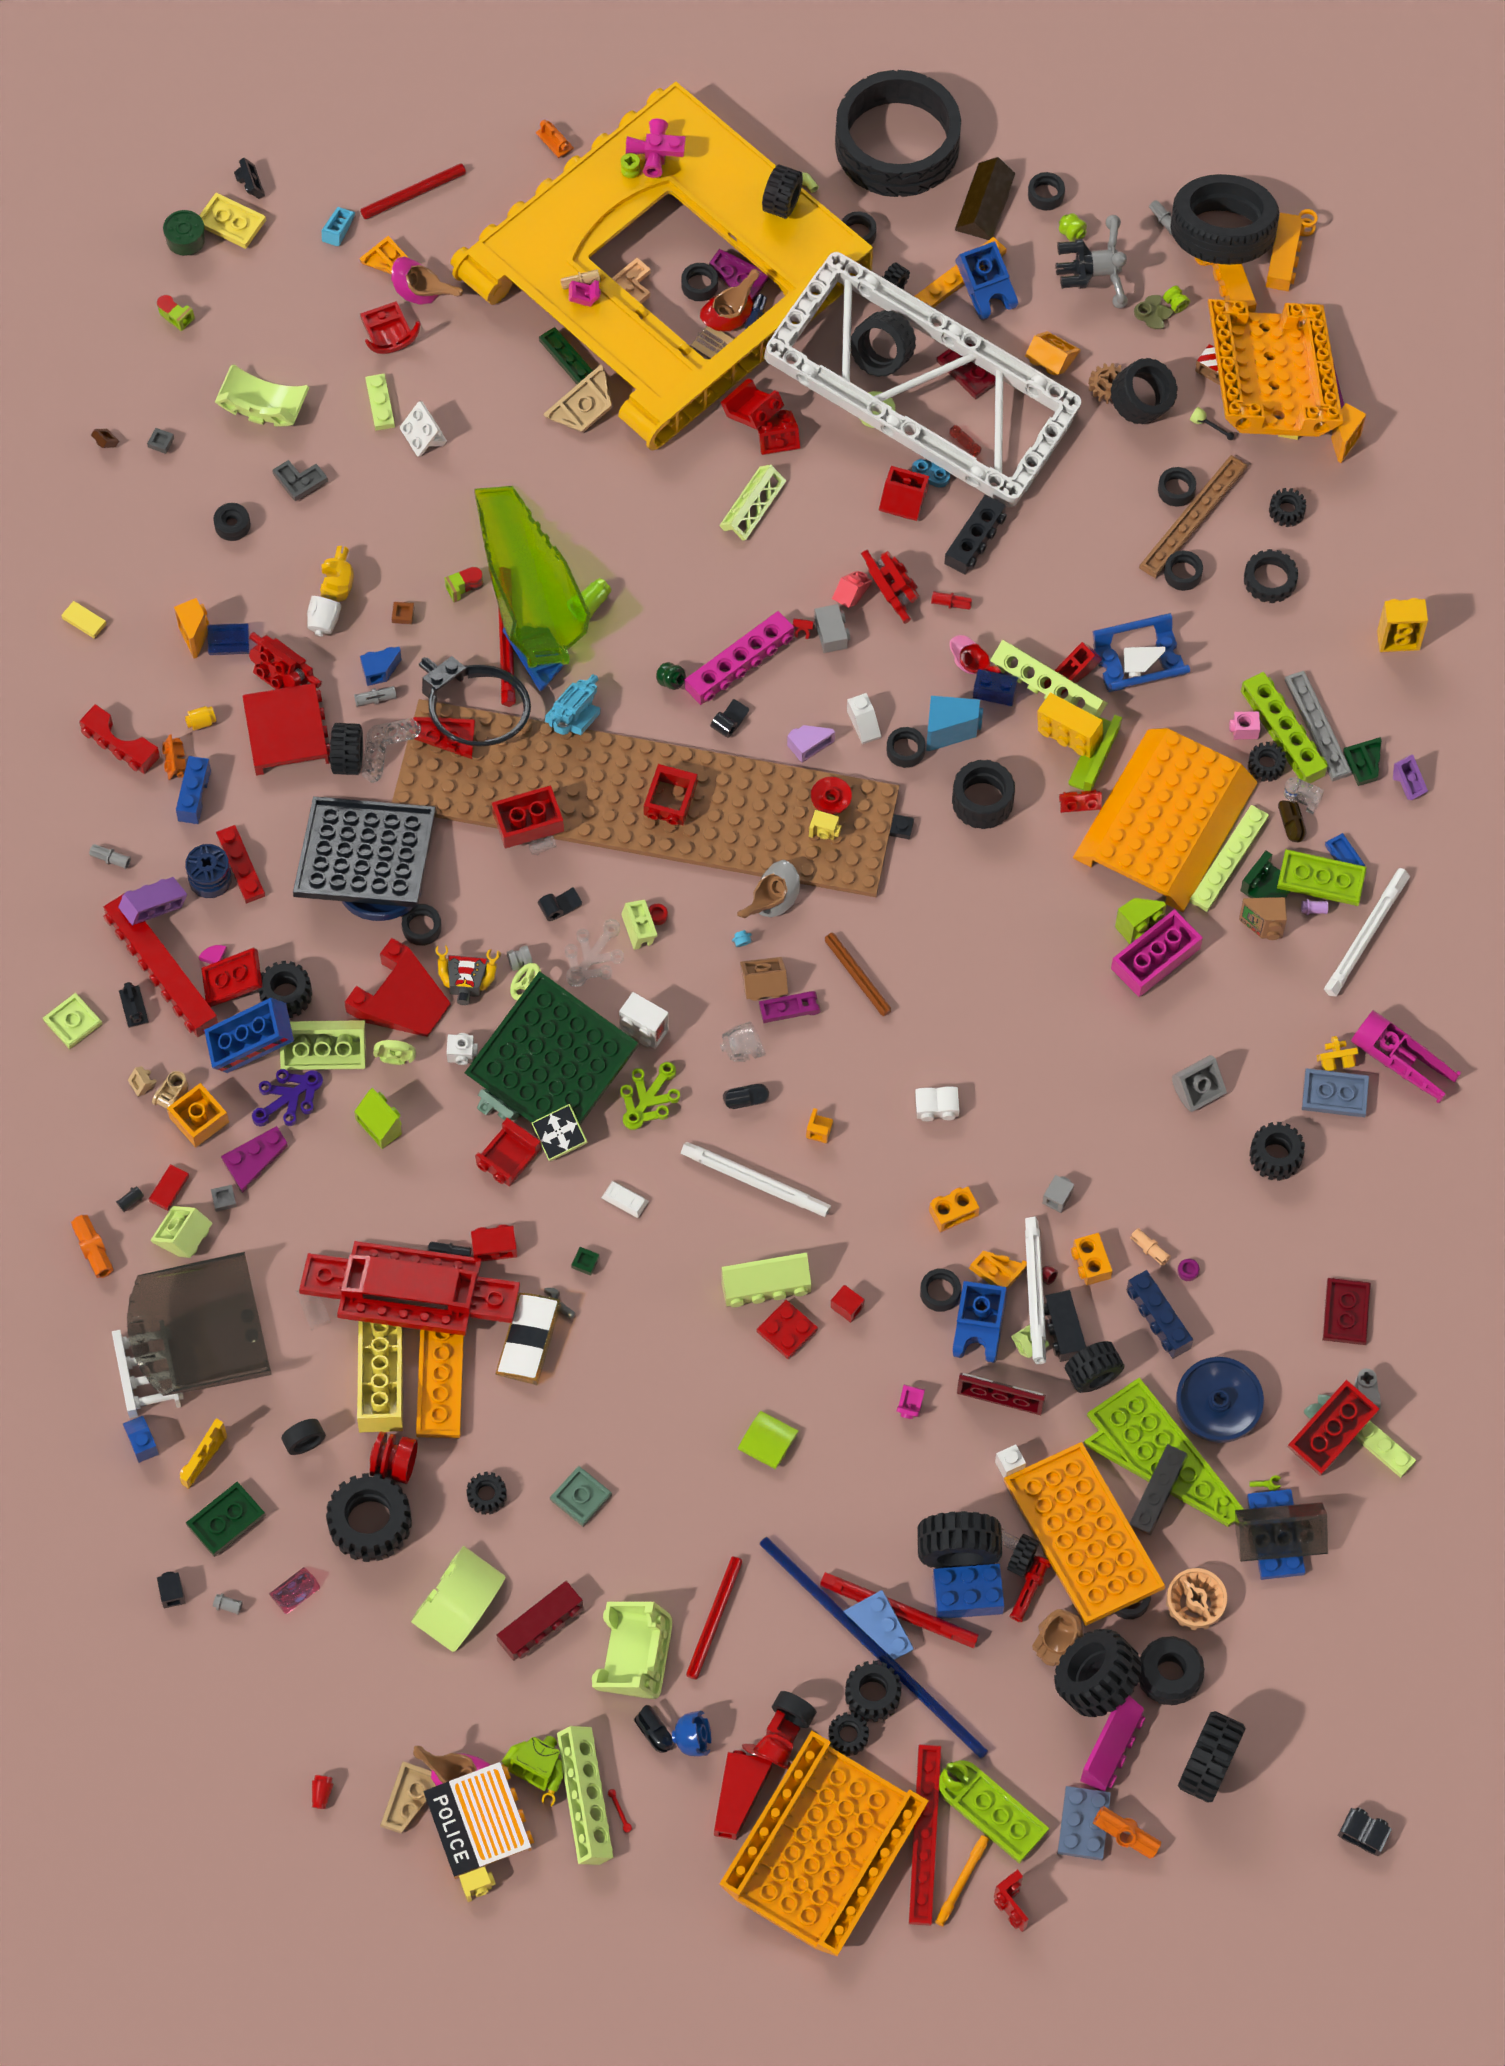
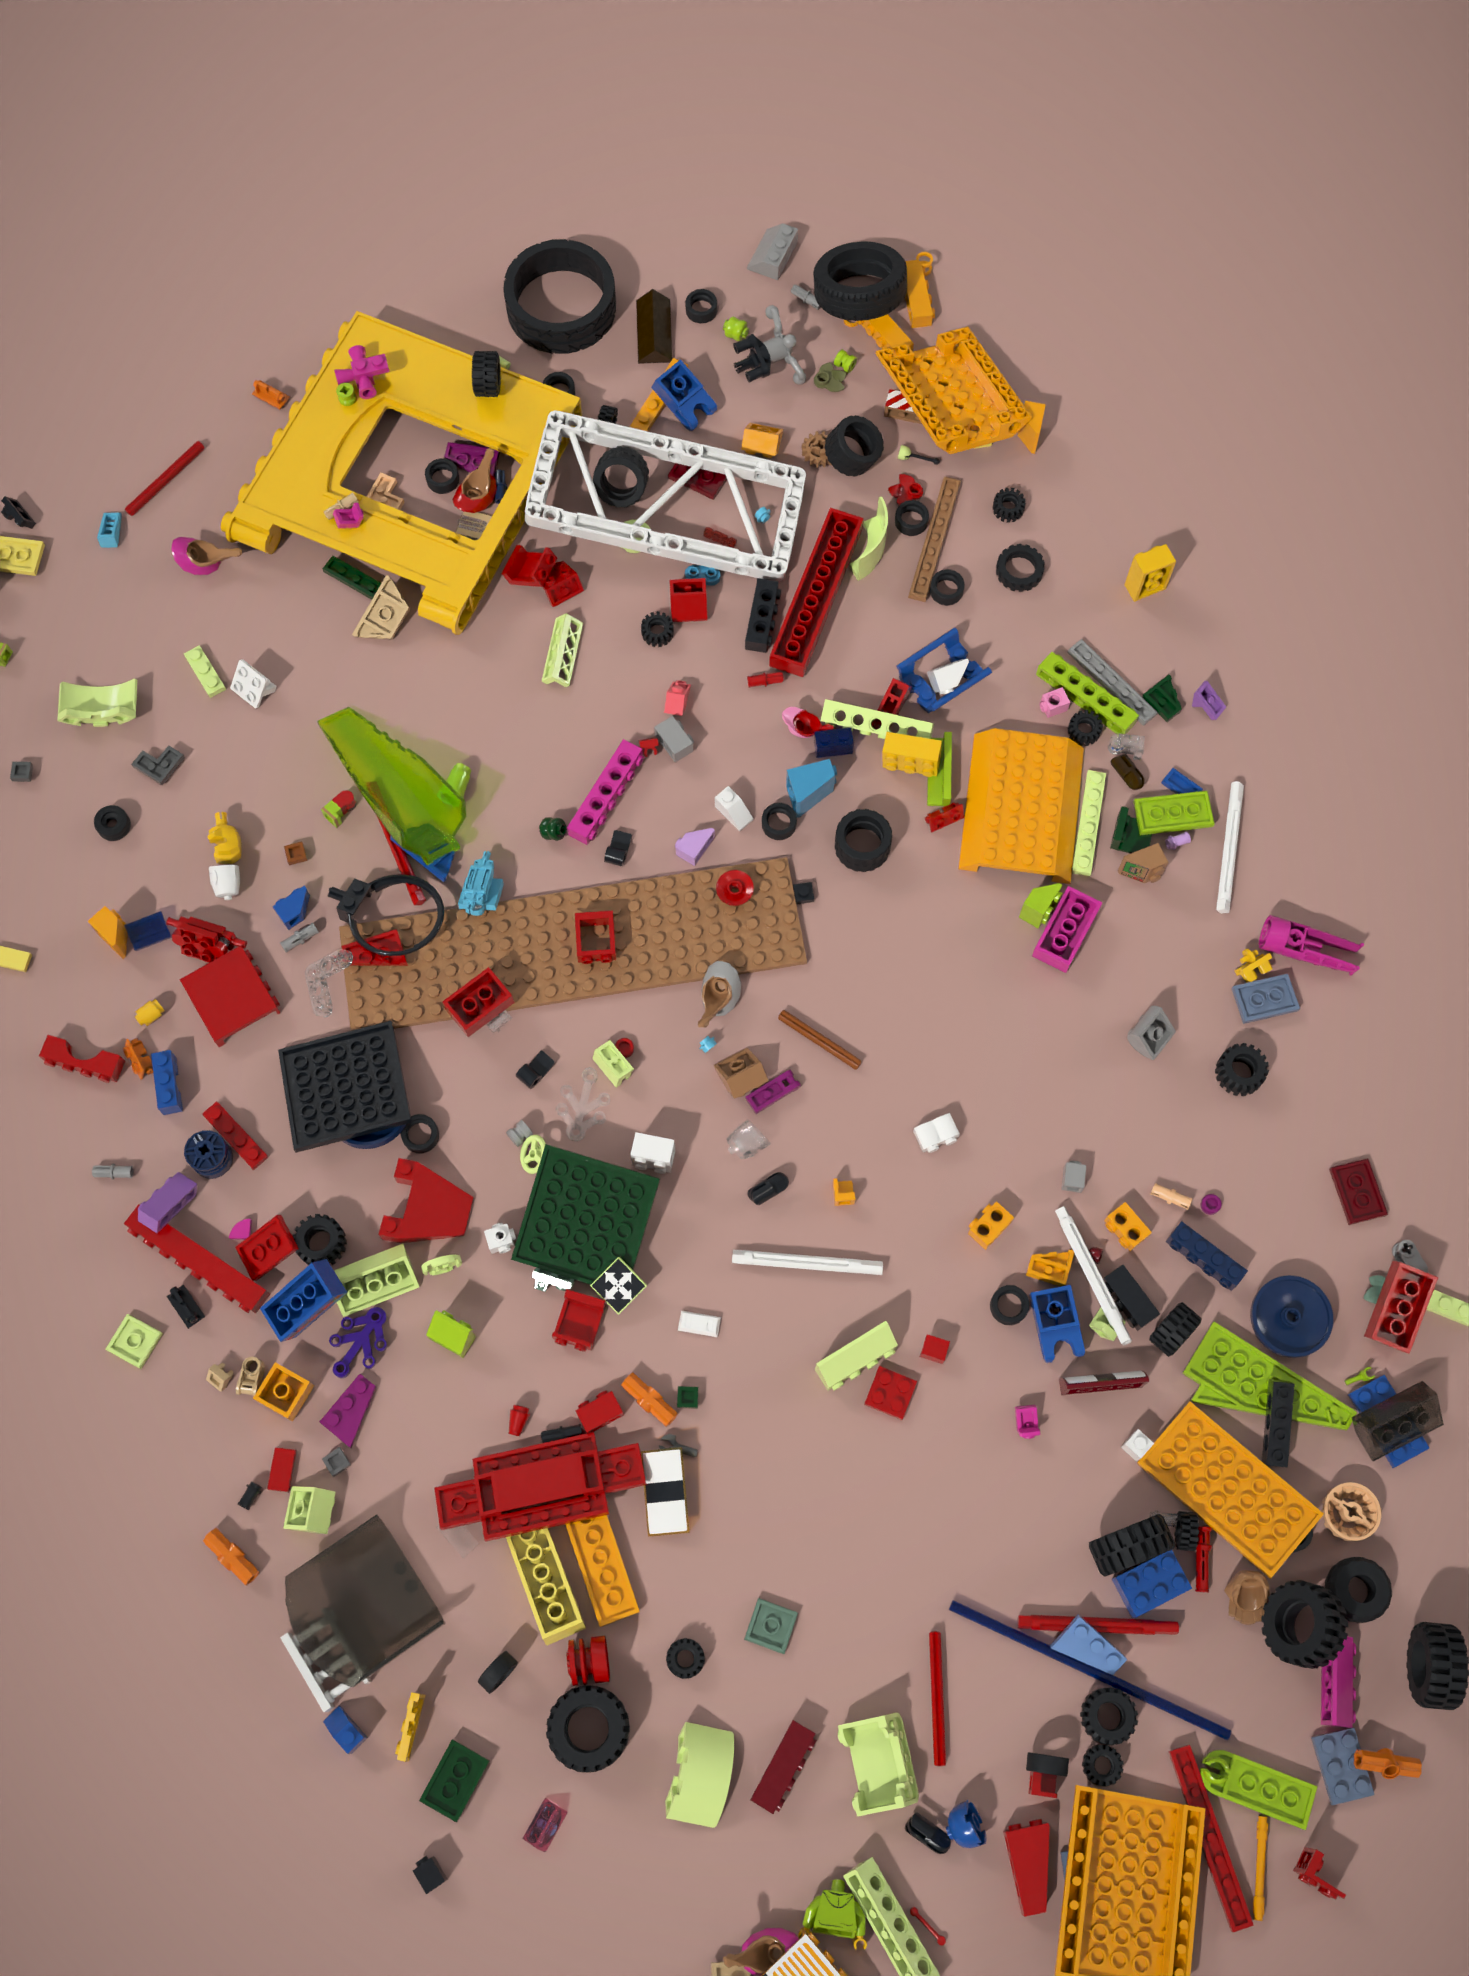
camera: 20 degrees left, 5 degrees up
light grey pin [213,1593,243,1615] -> none
black tyre [330,723,363,775] -> none
light orange wing [359,236,408,274] -> none
red piece [360,301,421,354] -> none
torso [436,945,501,1005] -> none
lime plant [620,1062,680,1130] -> none
lime slope [738,1411,798,1469] -> none
red piece [742,1734,793,1769] -> none
light yellow brick [809,810,842,840] -> none
red piece [861,550,919,624] -> none
none -> red cone [508,1404,530,1436]
none -> orange piece [621,1372,678,1427]
none -> black tyre [641,611,674,647]
none -> light grey slope [747,223,798,280]
none -> medium azure plate [754,507,771,523]
none -> red brick [769,508,864,677]
none -> yellowish green panel [849,496,888,581]
none -> red plate [888,474,923,504]

